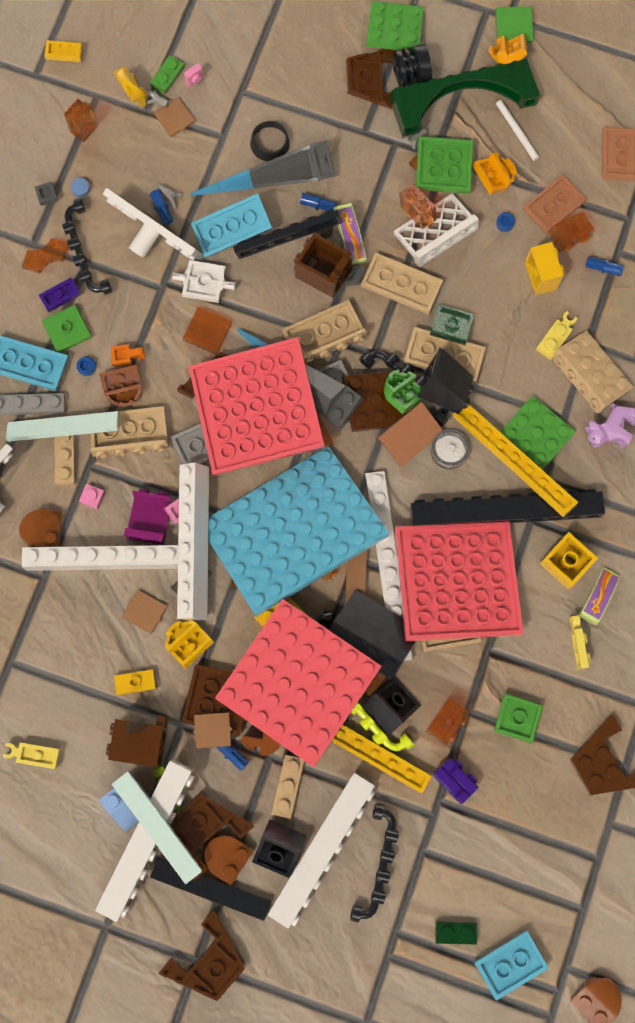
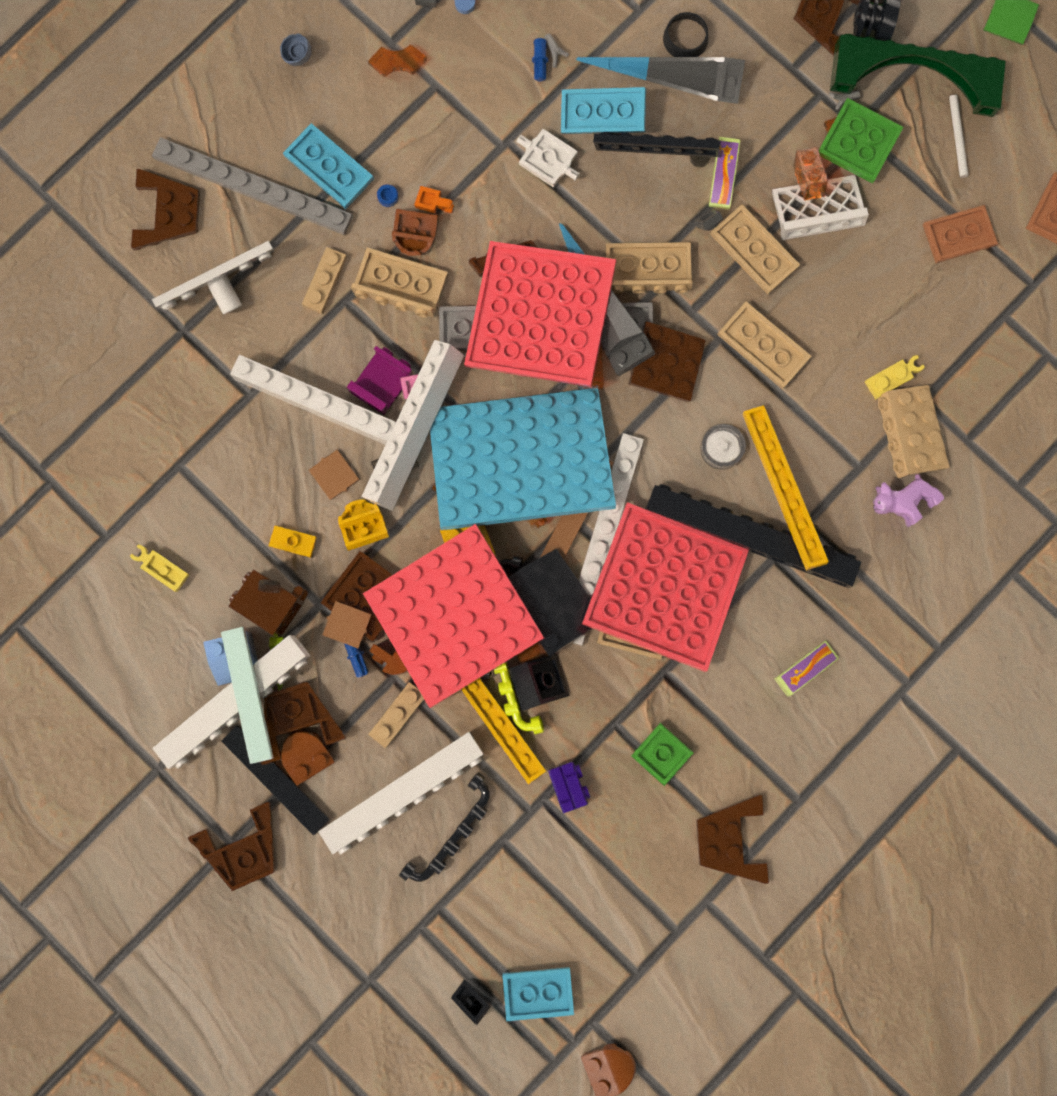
camera: 30 degrees right, 5 degrees up
light aqua tile [6,411,120,442] -> none
dark orange slope [19,509,62,547] -> none
dark purple plate [39,278,81,313] -> none
bright green plate [41,305,92,353] -> none
black bar [62,198,112,295] -> none
bright pink plate [79,484,105,510] -> none
white plate [103,188,204,261] -> none
clear orange tile [182,307,232,355] -> none
black slope [252,819,307,878] -> none
reddish brown container [294,233,353,298] -> none
blue axle [300,193,337,211] -> none
black bar [359,350,448,427] -> none
nougat tile [377,402,444,467] -> none
bright green slope [384,370,423,414] -> none
black slope [418,347,474,414] -> none
clear orange brick [425,698,469,745] -> none
clear green tile [430,304,474,345] -> none
dark green plate [435,922,477,945] -> none
light orange slope [472,153,517,195] -> none
light orange slope [488,33,527,64] -> none
blue tile [496,213,515,232] -> none
bright green plate [501,396,576,470] -> none
yellow brick [525,242,565,295] -> none
yellow brick [539,532,598,590] -> none
clear orange brick [549,211,594,252] -> none
light yellow plate [569,615,591,670] -> none
blue axle [585,257,623,277] -> none
none -> black slope [451,979,492,1025]

